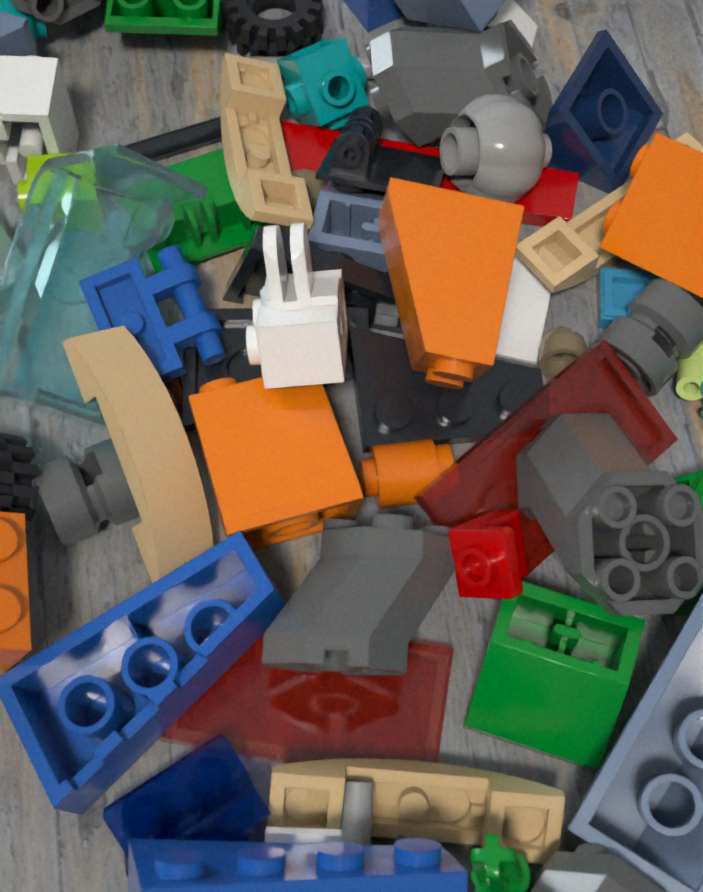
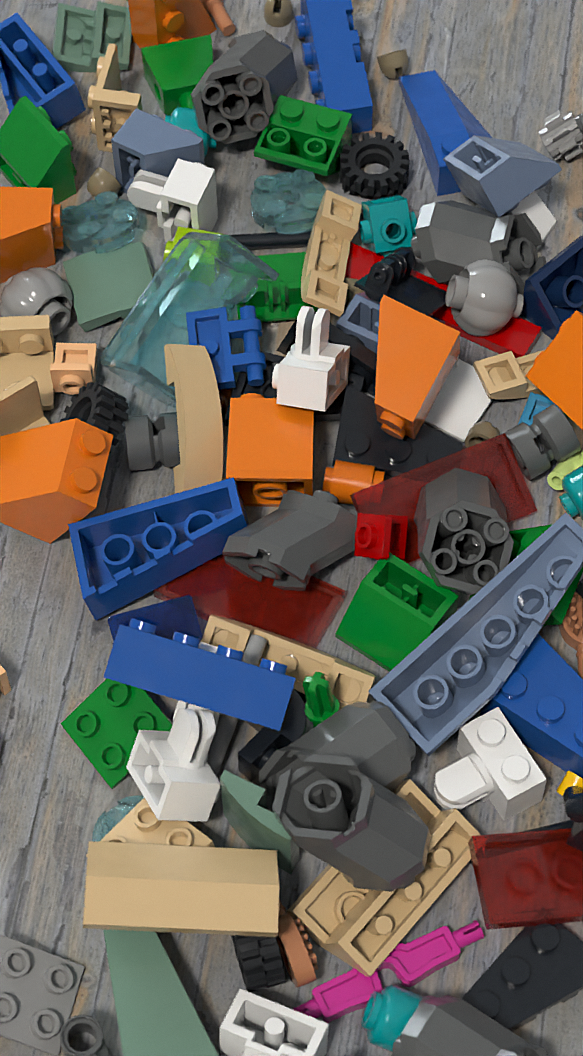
camera: 20 degrees right, 5 degrees down
none -> clear light blue plate [250,169,326,235]

